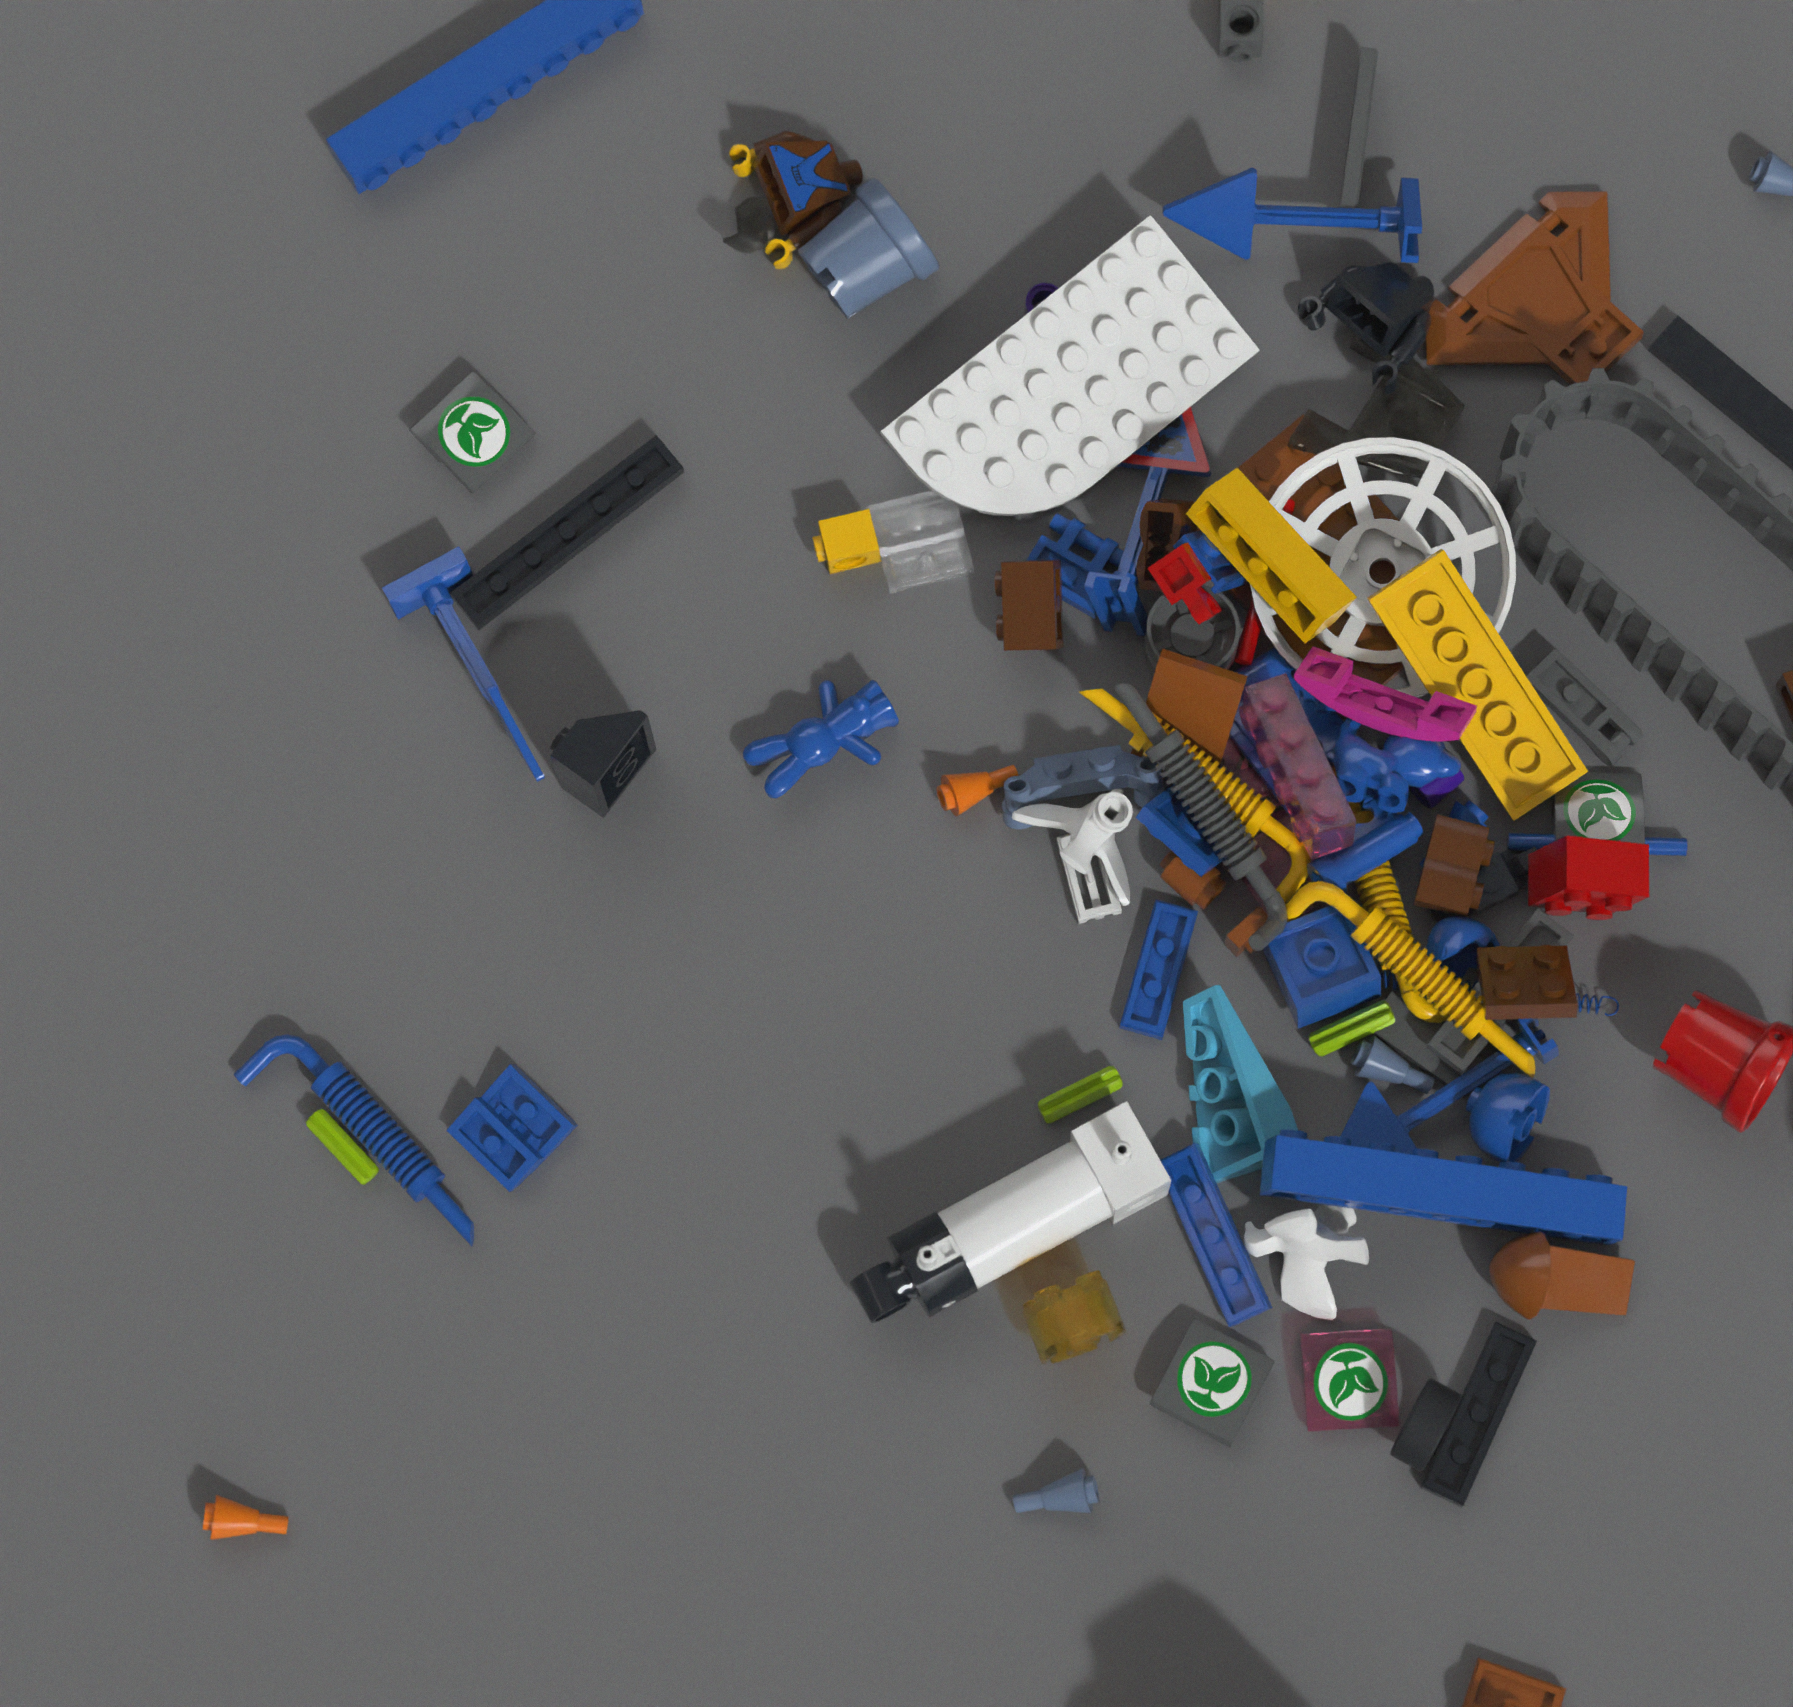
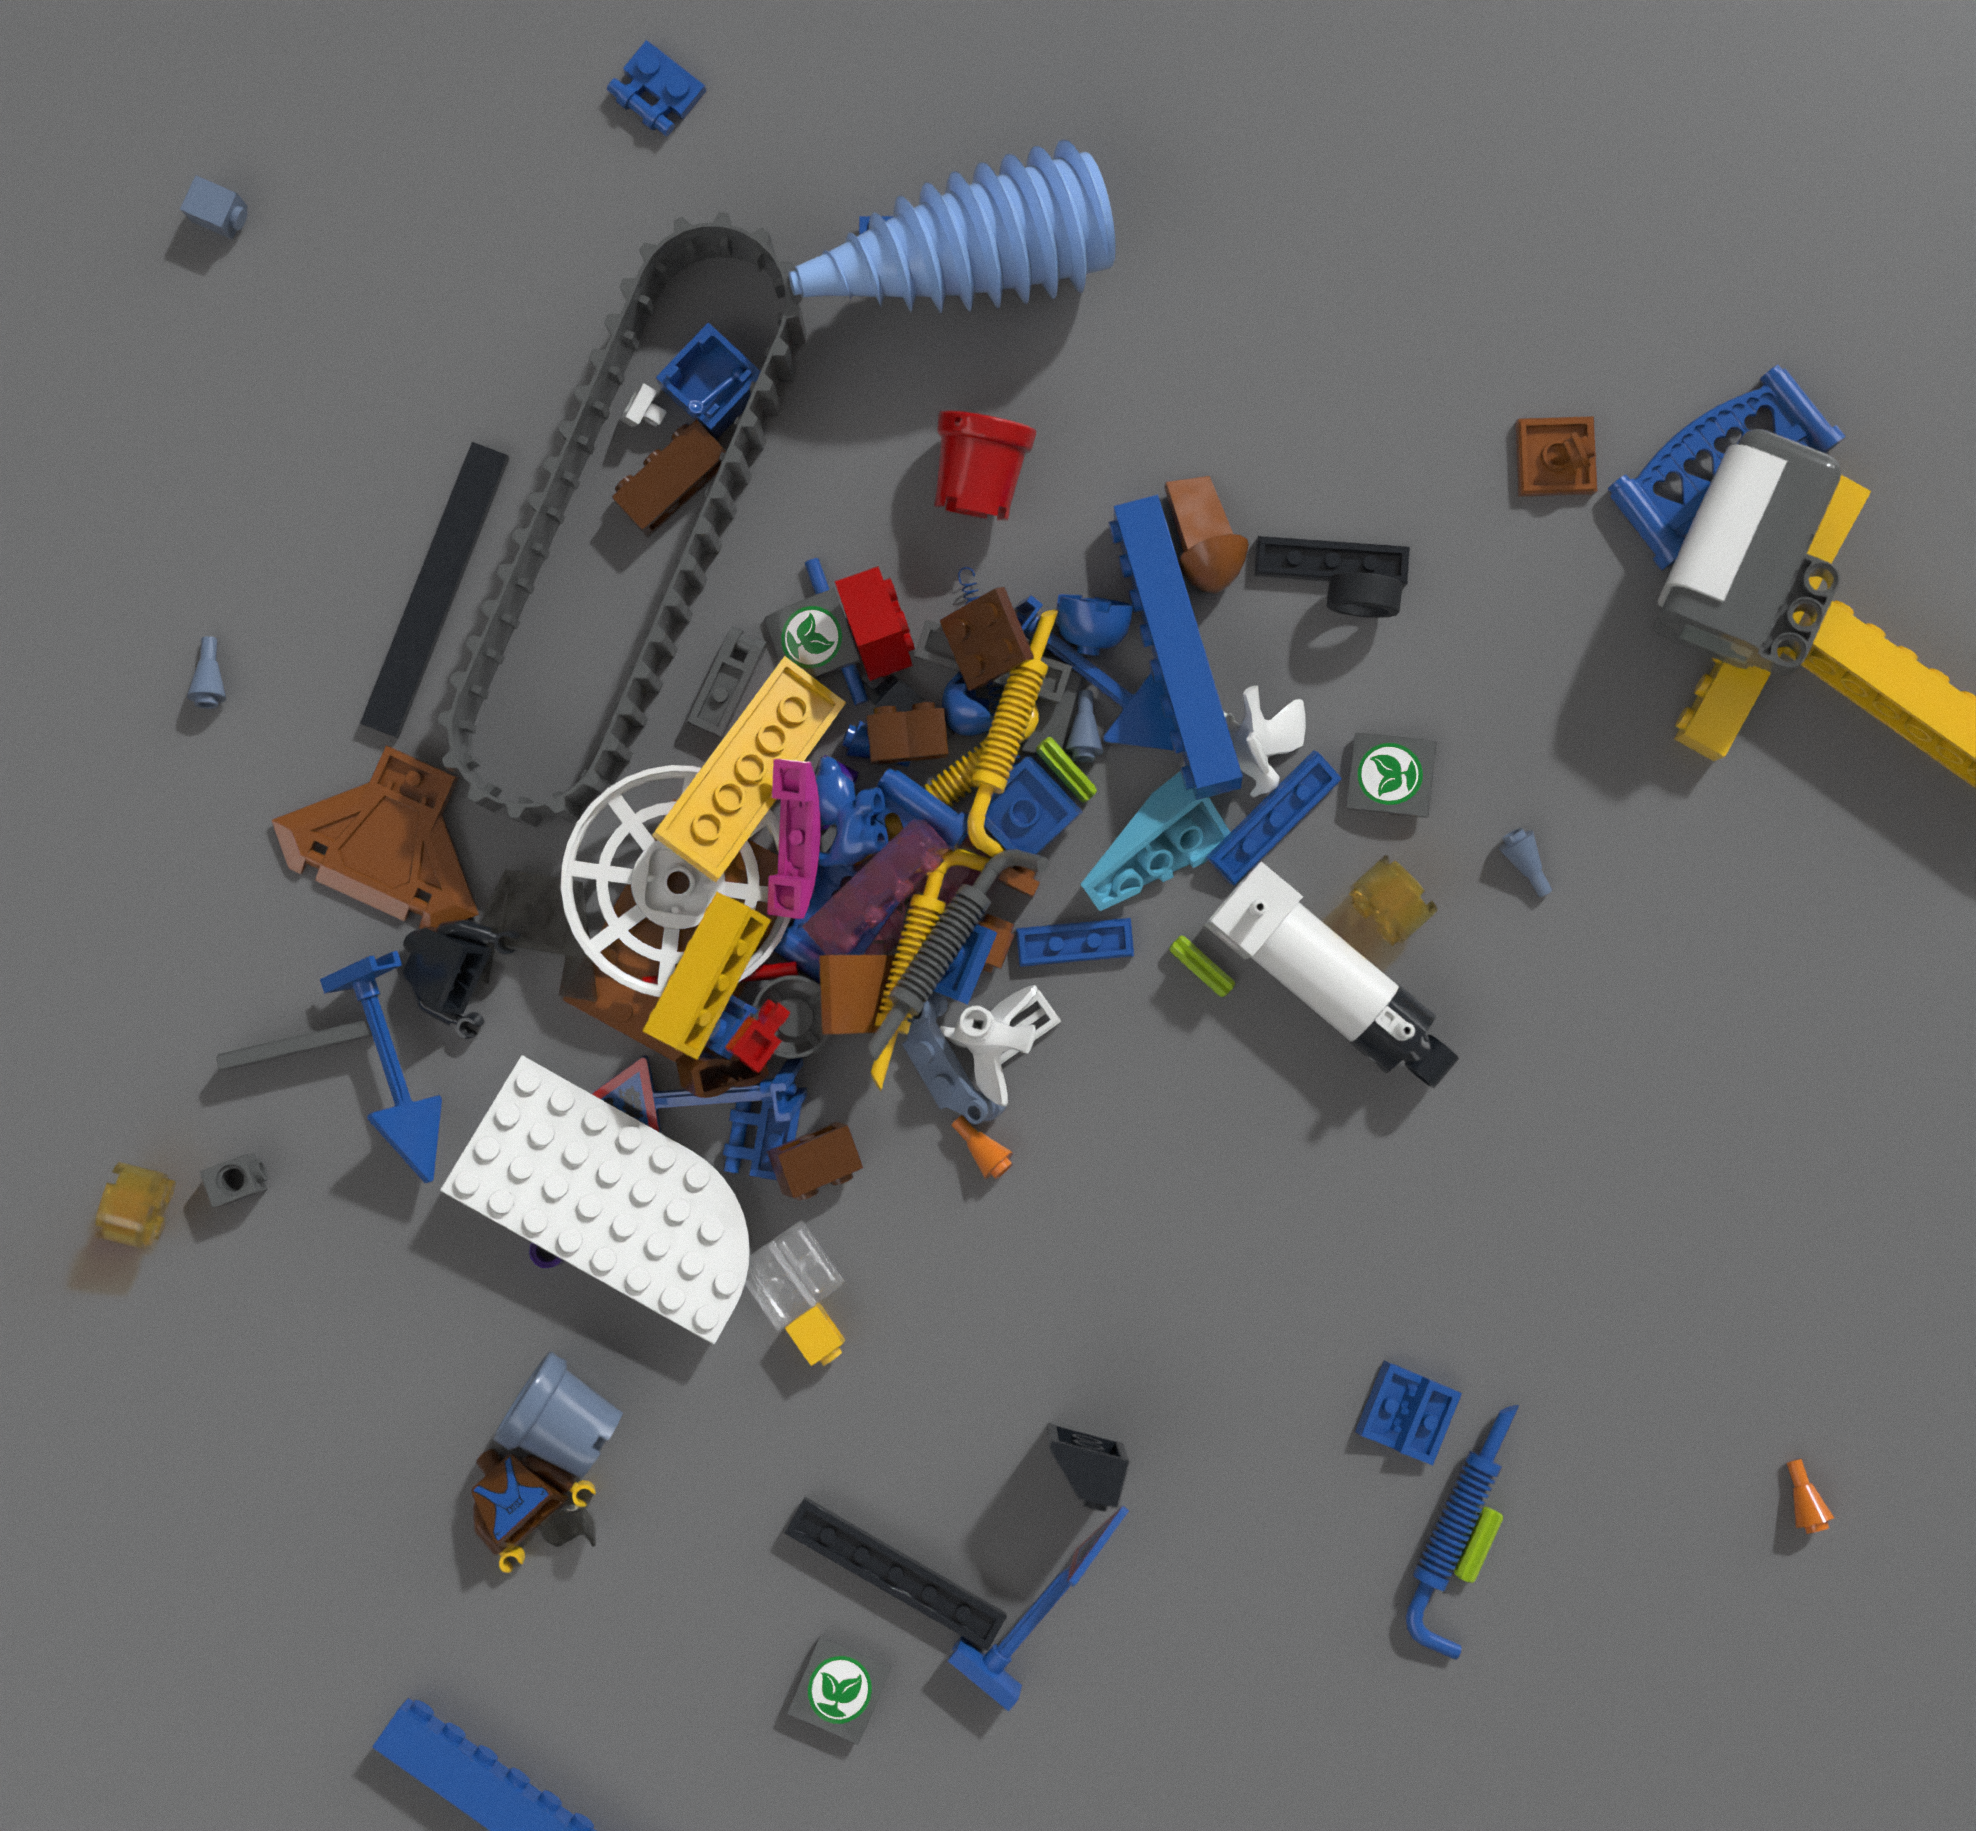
camera: 115 degrees left, 10 degrees up
blue animal [743,680,899,798] -> none
slope [1300,1328,1399,1432] -> none

